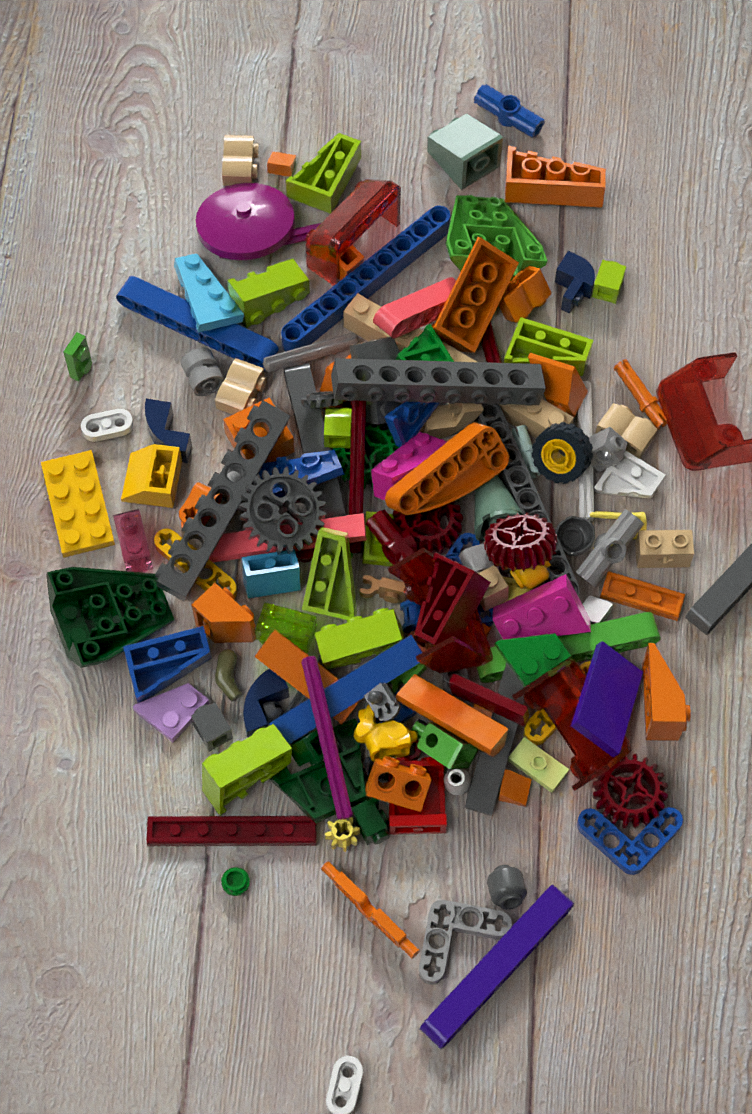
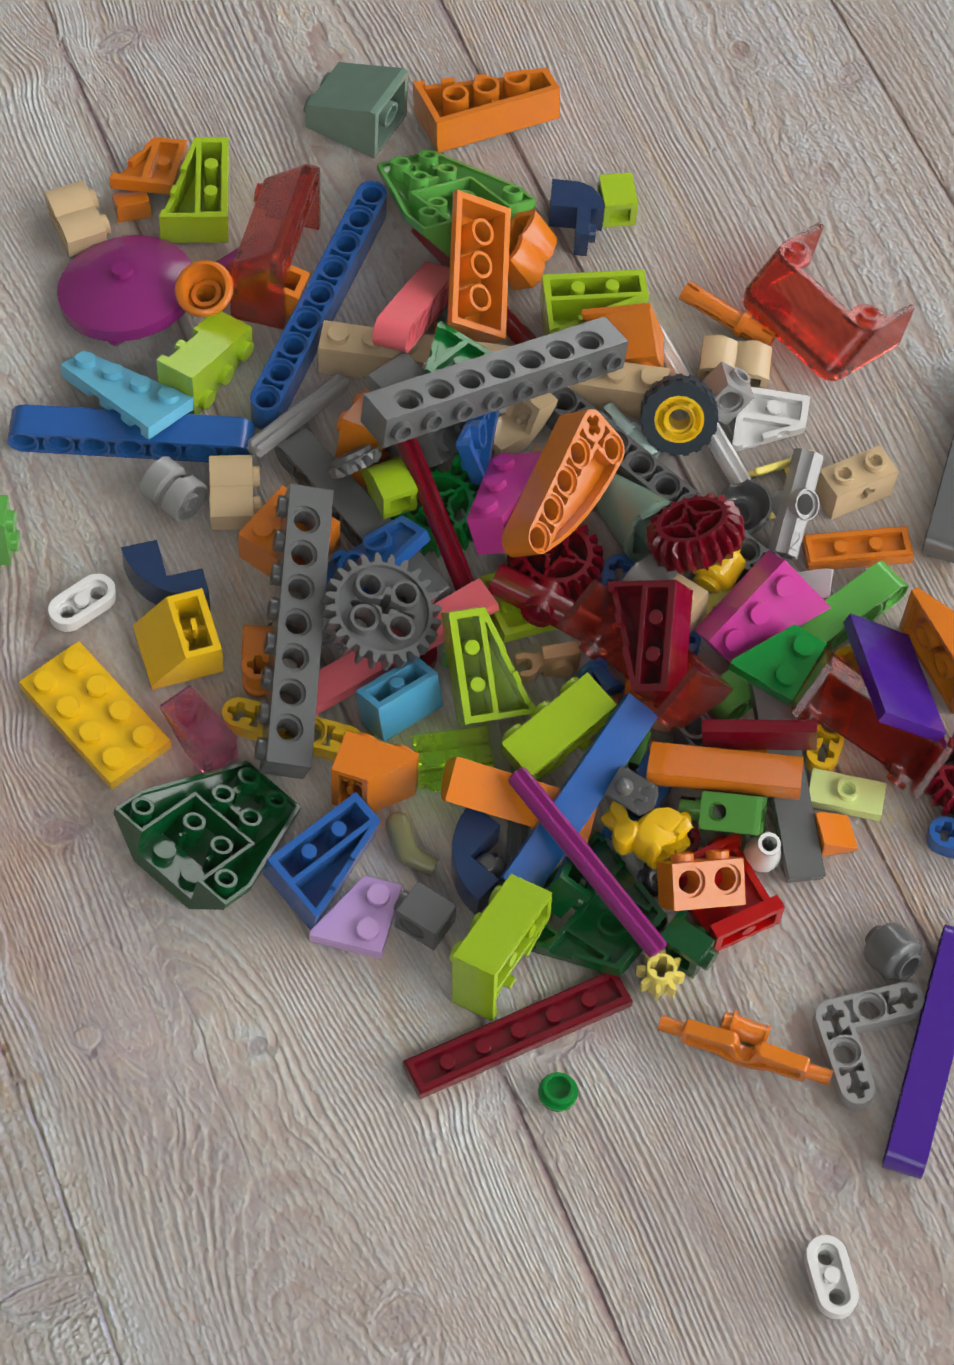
camera: 30 degrees left, 5 degrees down
blue piece [474,84,545,138] -> none
none -> orange wing [109,137,188,195]
none -> orange hat [174,260,234,317]
none -> orange pin [719,1010,771,1046]

